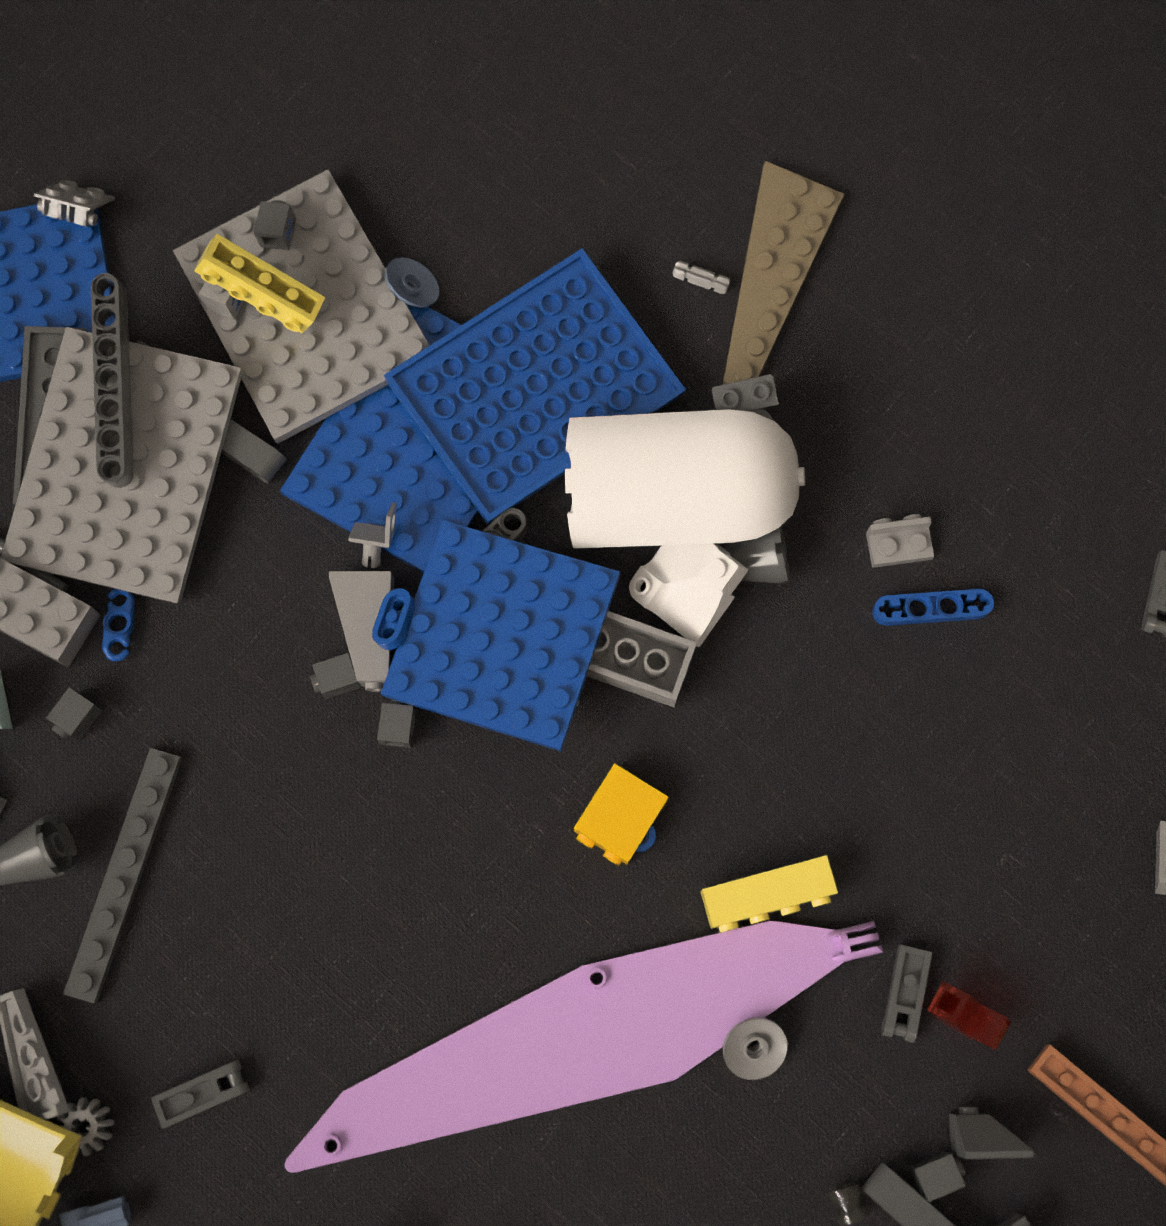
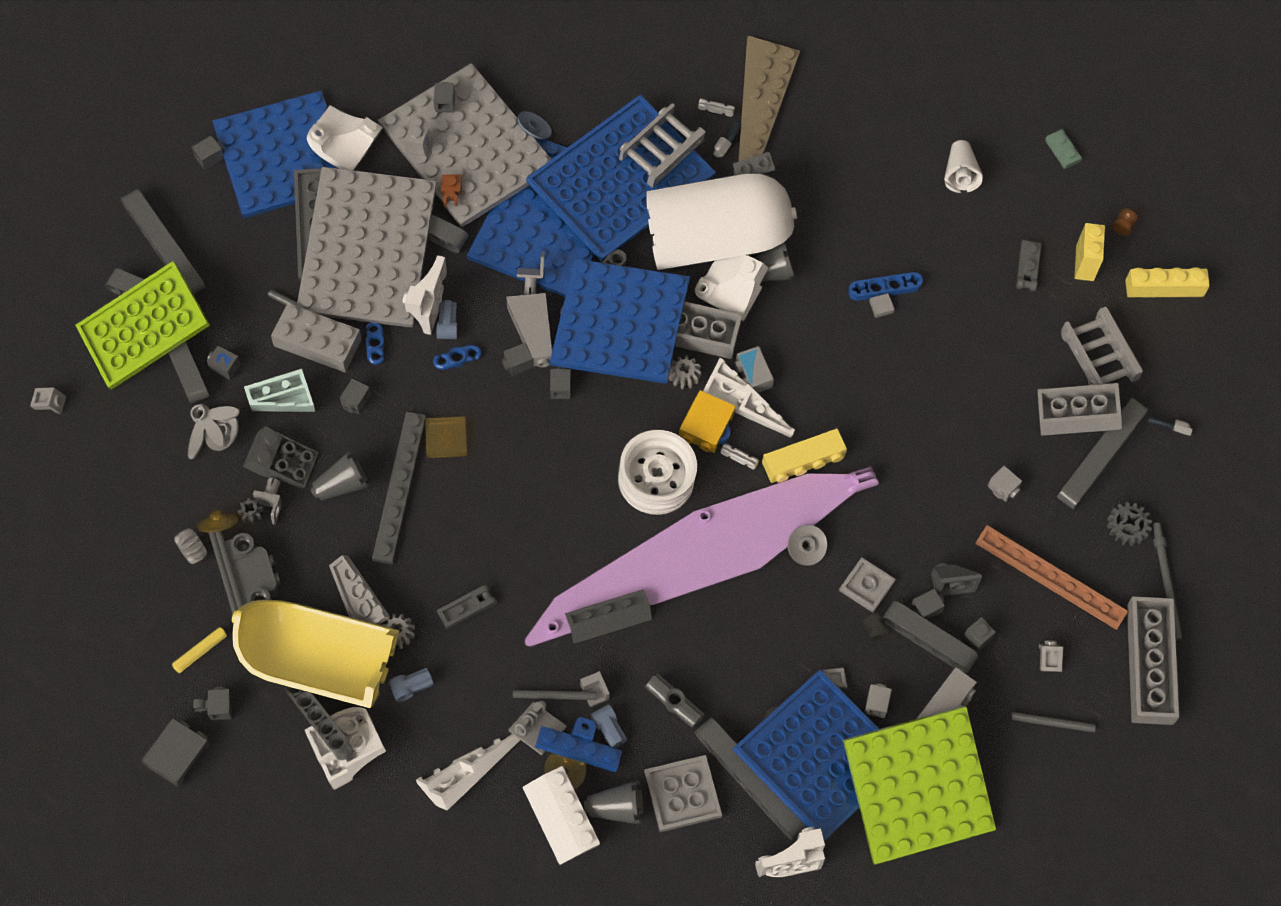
camera: 10 degrees left, 10 degrees down
light grey hinge [34,180,115,227] -> none
dark grey beam [91,273,133,488] -> none
light yellow brick [194,233,325,333] -> none
blue plate [372,588,415,650] -> none
light grey bracket [866,514,934,568] -> none
dark grey plate [881,945,932,1043] -> none
clear red brick [927,982,1011,1051] -> none
none -> white slope [306,105,382,171]
none -> white slope [403,256,447,335]
none -> clear yellow plate [425,417,467,458]
none -> blue piece [433,345,482,370]
none -> sand blue piece [437,300,457,339]
none -> dark orange plate [441,174,462,207]
none -> dark grey panel [565,589,652,643]
none -> white wheel [618,430,697,515]
none -> light grey fence [619,103,706,188]
none -> light grey gear [669,355,701,390]
none -> white wedge [703,358,795,437]
none -> piece [712,122,741,158]
none -> light grey axle [721,443,759,469]
none -> light grey brick [734,346,774,393]
none -> light grey tile [839,557,896,613]
none -> light grey tile [869,293,894,318]
none -> white cone [944,140,983,193]
none -> light grey brick [988,466,1022,502]

